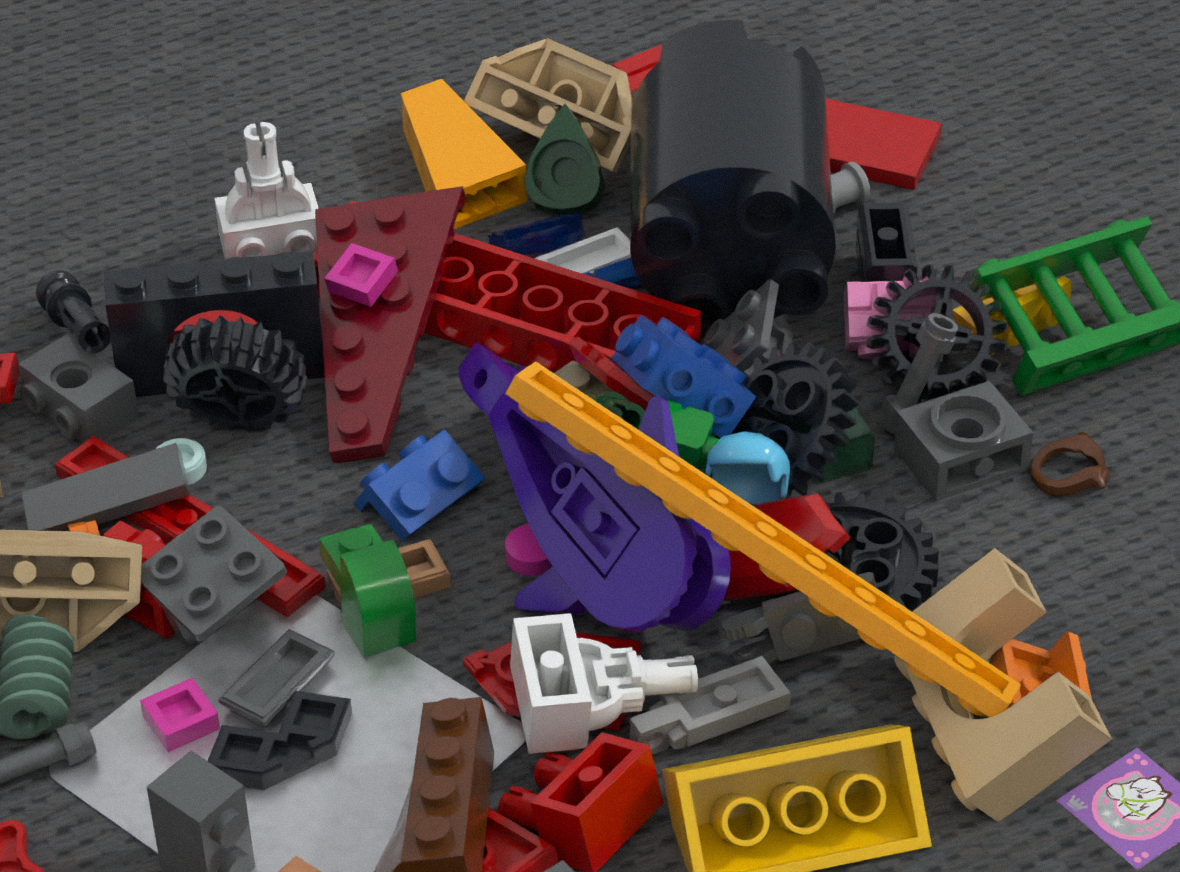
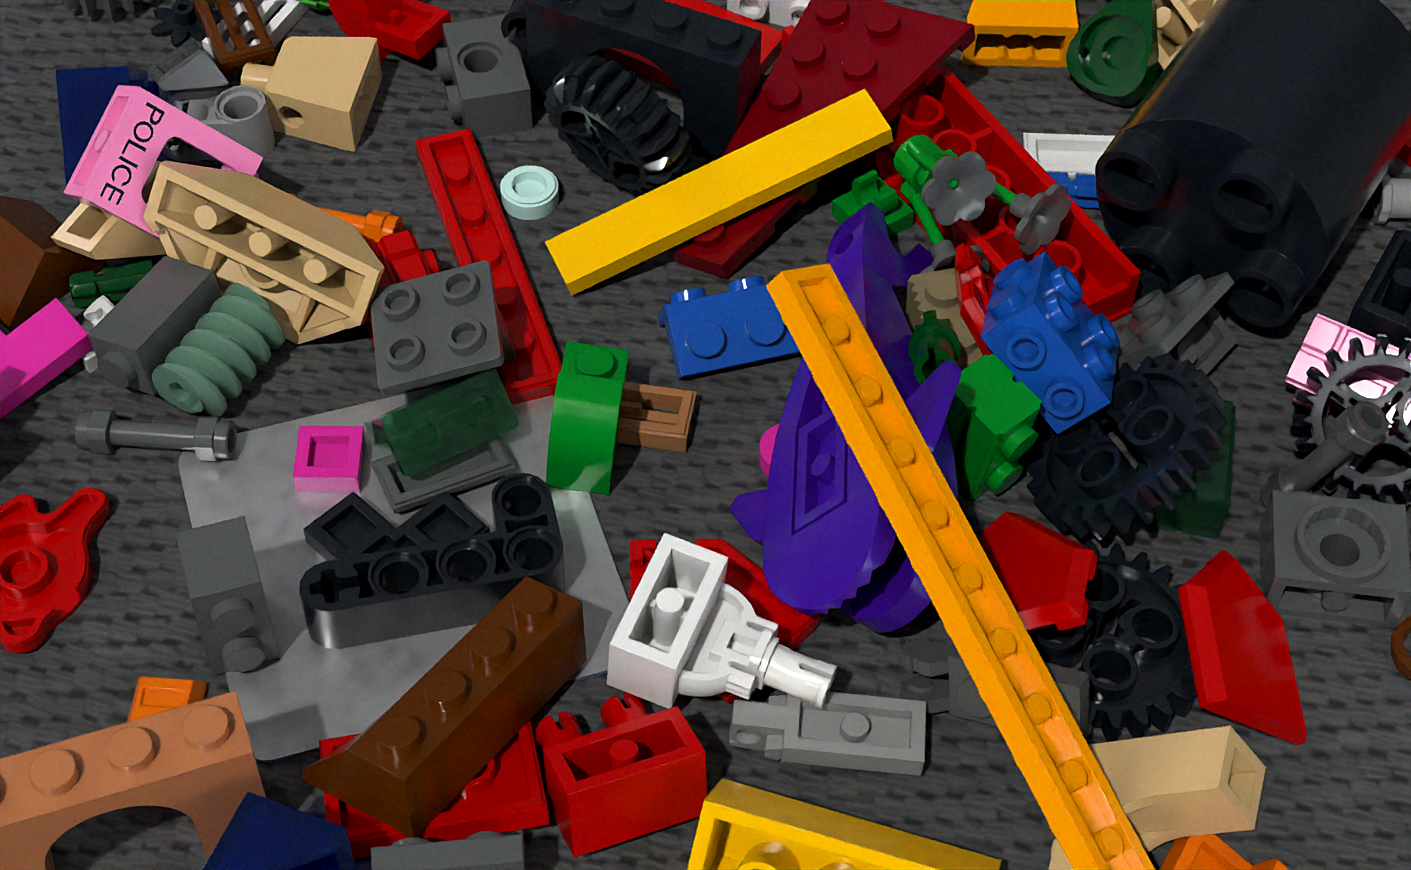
camera: 30 degrees right, 10 degrees up
dark grey tile [21,443,190,531] -> none
dark pink tile [324,243,398,307] -> none
clear blue tile [488,212,585,255] -> none
medium azure hair [705,431,790,504] -> none
none -> black beam [299,473,565,649]
none -> clear green bracket [364,368,519,476]
none -> yellow tile [545,89,893,296]
none -> green tile [831,169,915,238]
none -> dark grey plant [893,134,1071,274]
none -> red tile [1178,549,1307,745]

